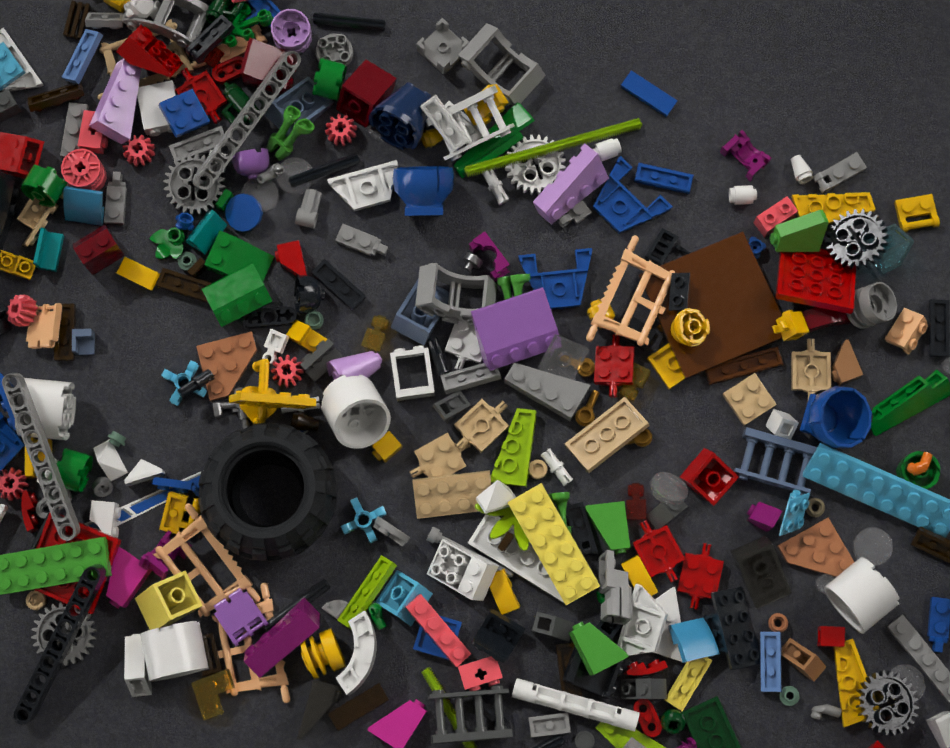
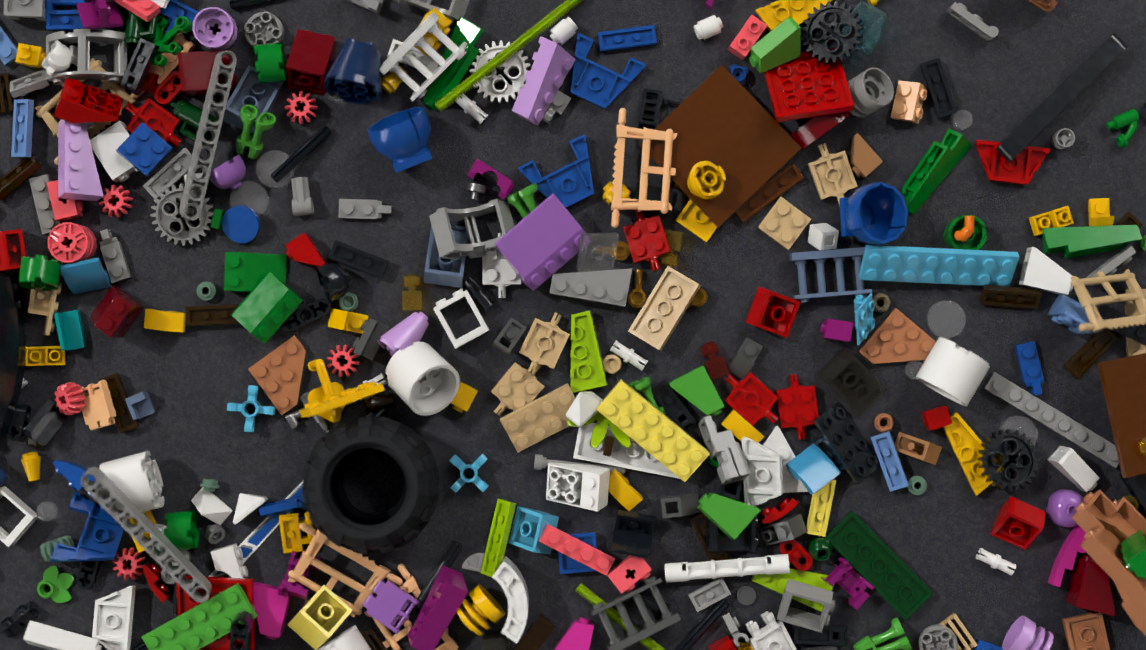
camera: 25 degrees left, 10 degrees up
green plate [150,227,185,259] -> none
blue plate [175,213,194,231] -> none
black axle [178,369,215,398] -> none
teal slope [185,210,227,254] -> none
dark brown tile [188,258,207,278] -> none
light grey arm [257,163,284,184] -> none
white plate [262,329,290,364] -> none
white wing [327,160,398,212] -> none
green arm [368,603,387,631] -> none
light grey tile [373,516,410,546] -> none
white tile [420,95,469,152] -> none
light grey plate [440,363,501,394] -> none
clear tile [650,472,688,505] -> none
black hinge [668,273,690,313] -> none
yellow brick [772,310,809,341] -> none
light grey arm [811,704,842,720] -> none

